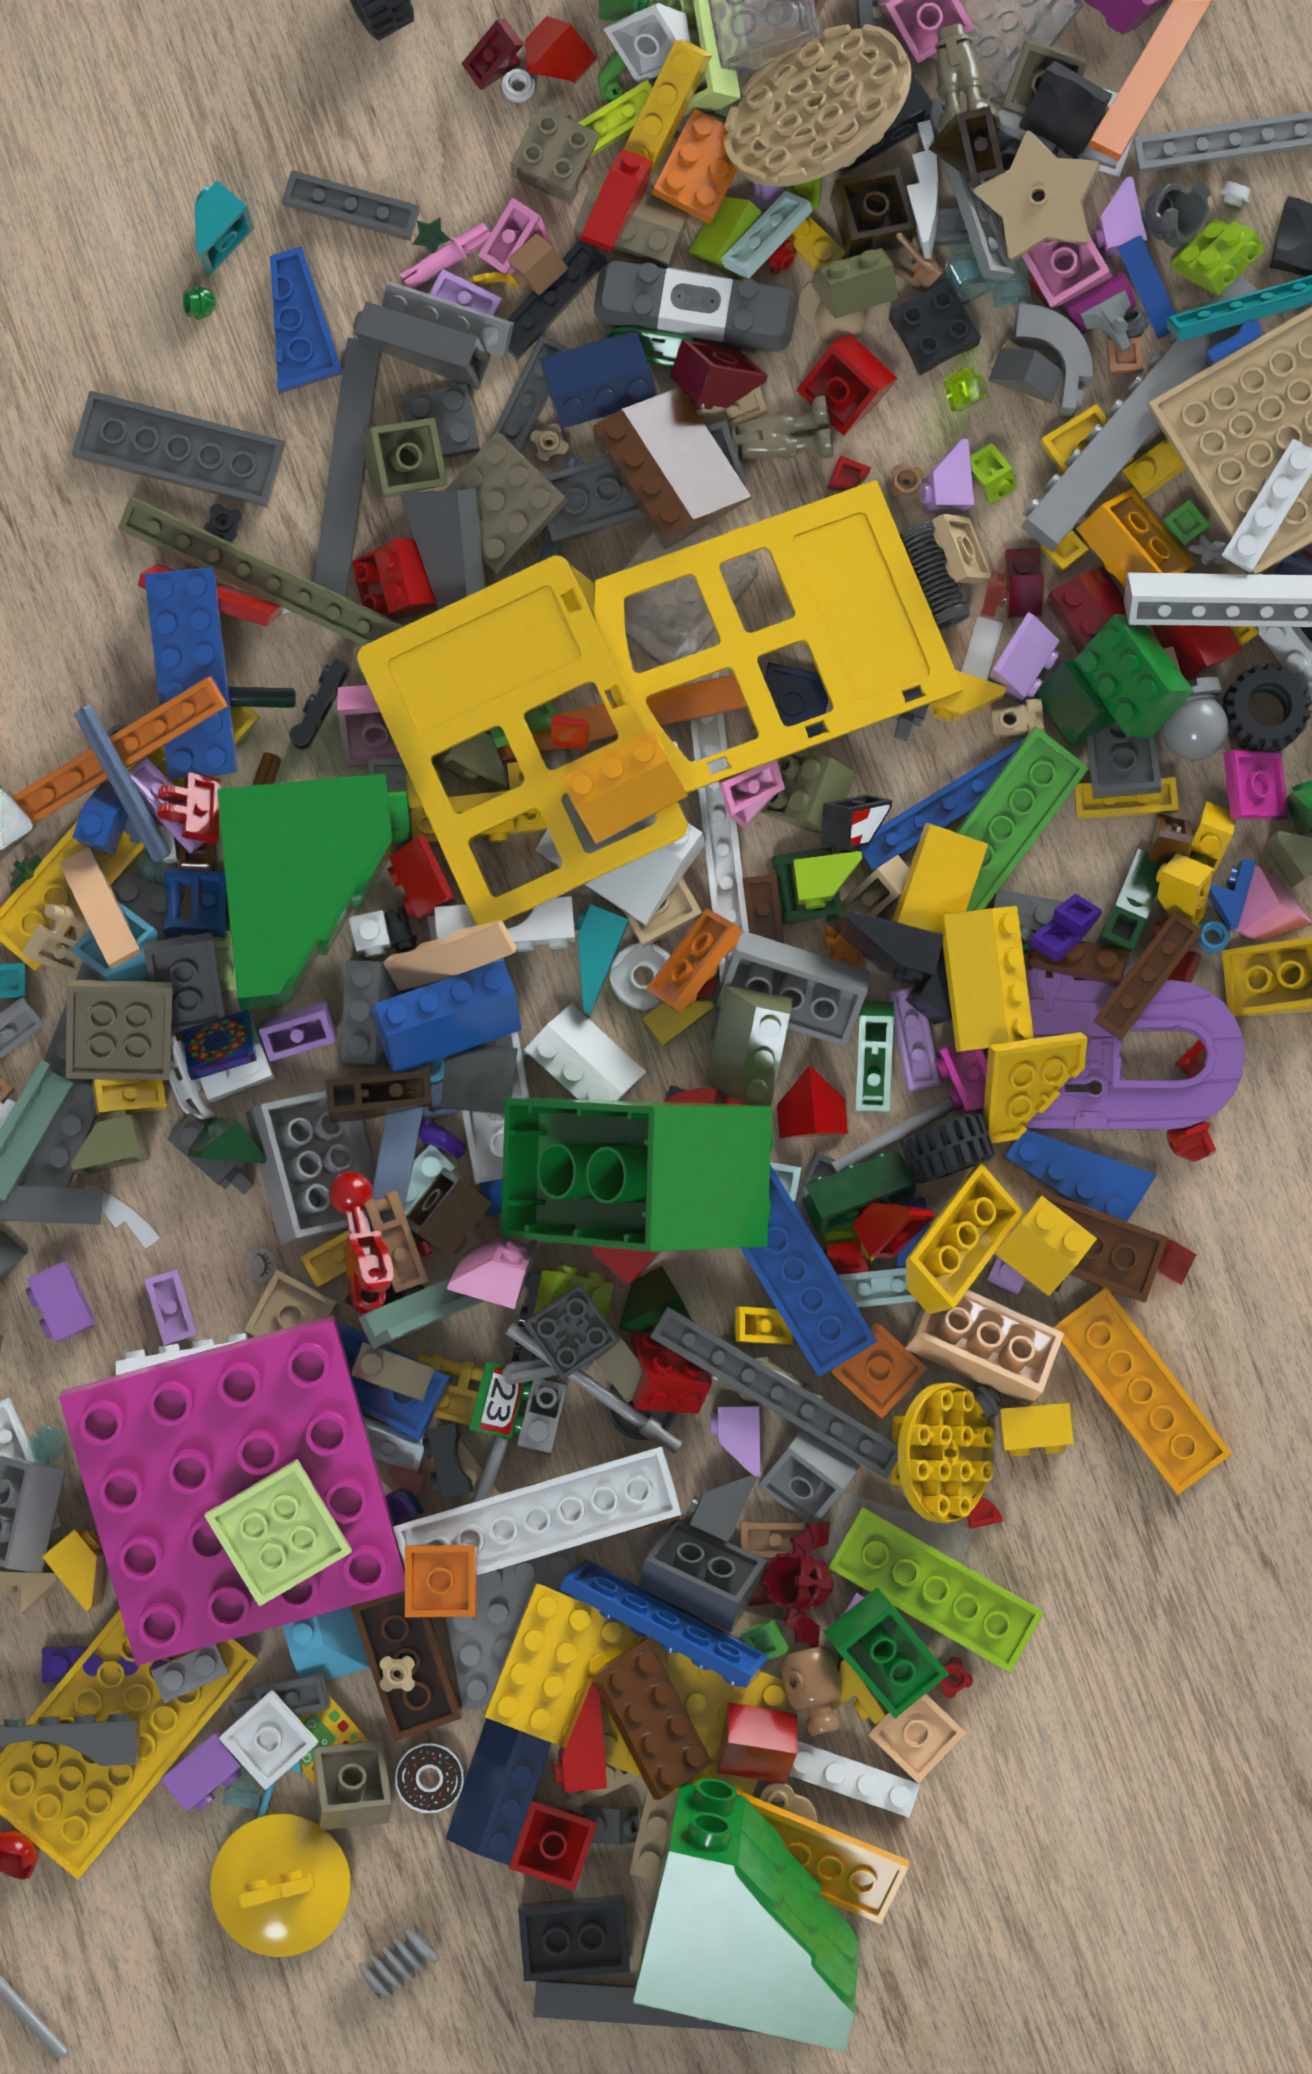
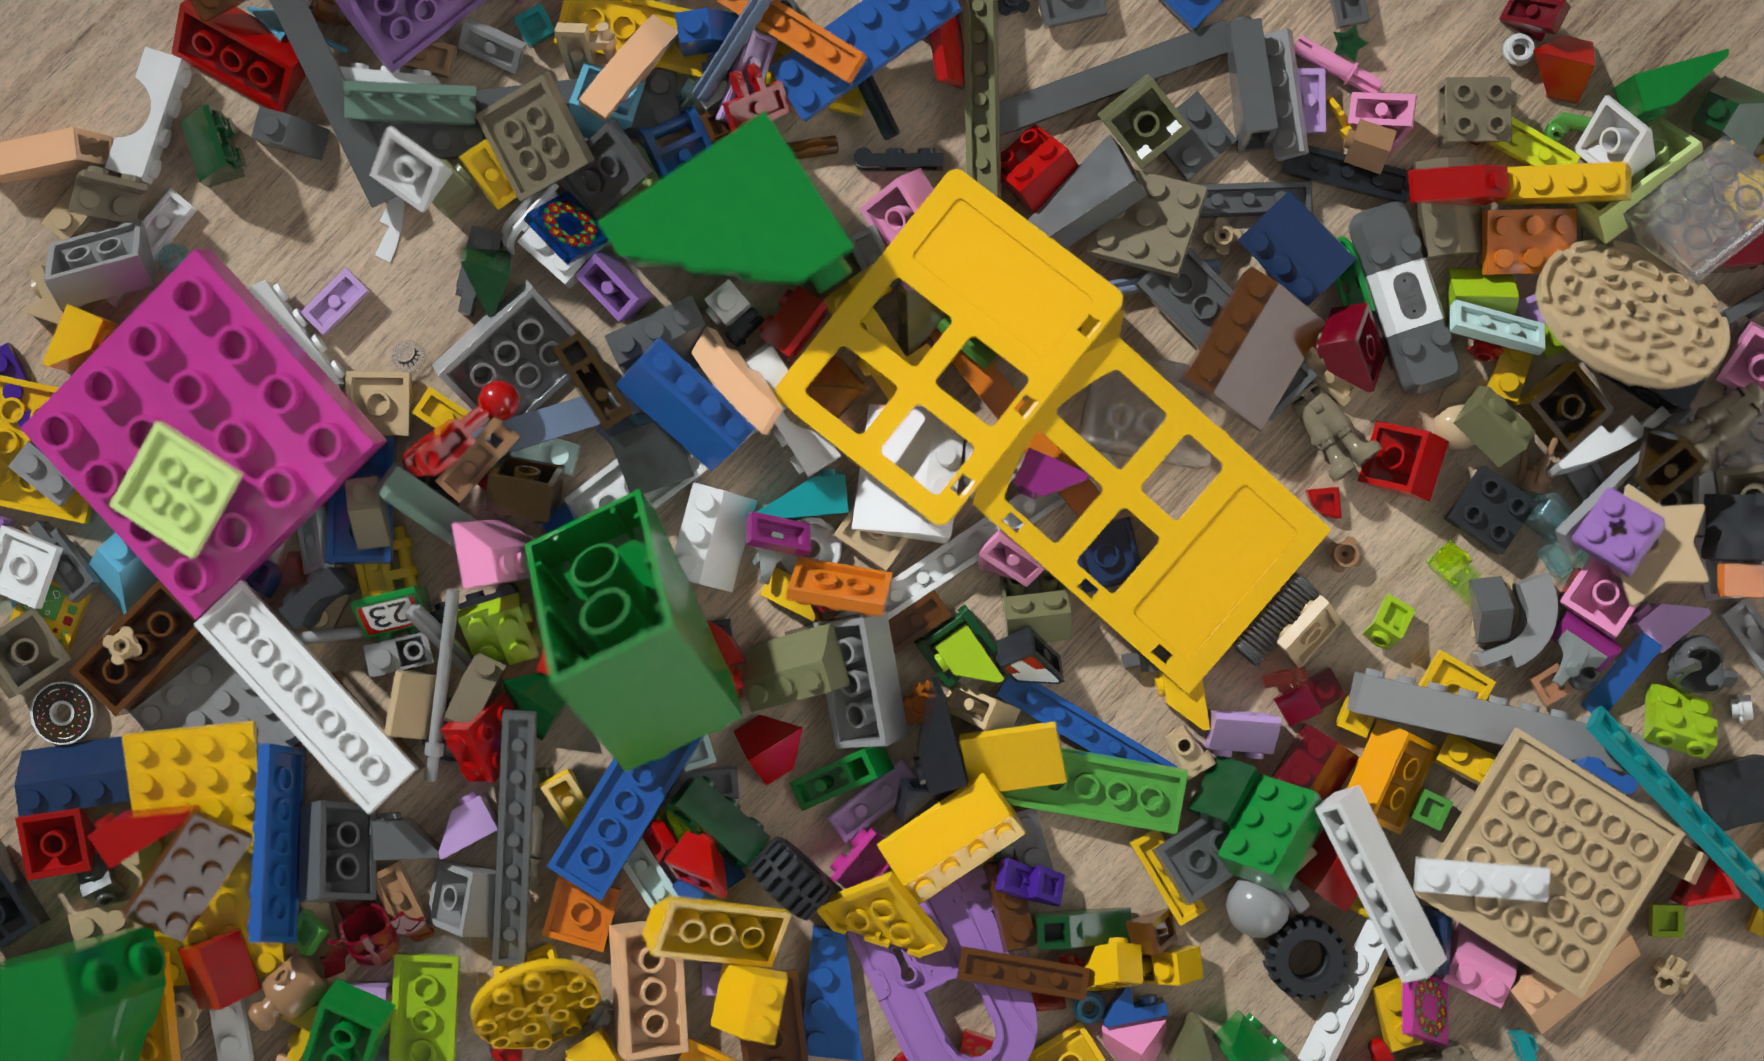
camera: 60 degrees right, 5 degrees up
medium lavender brick [26,1262,97,1343] -> none
orange plate [405,1545,477,1617] -> none
dark purple arm [419,1119,467,1159] -> none
dark grey tile [523,1283,620,1380] -> none
red slope [551,715,590,750] -> none
light orange slope [560,730,688,844] -> none
light grey bar [830,1097,954,1174] -> none
lavender slope [919,439,974,514] -> none
white sticker [961,616,1003,680] -> none
white plant [1189,534,1228,565] -> none
dark pink tile [1223,750,1289,821] -> none
none -> white slope [370,126,453,213]
none -> tan slope [384,669,436,740]
none -> magenta piece [746,511,811,584]
none -> clear orange slope [806,357,869,419]
none -> magenta slope [1013,448,1090,500]
none -> medium lavender brick [1572,487,1666,577]

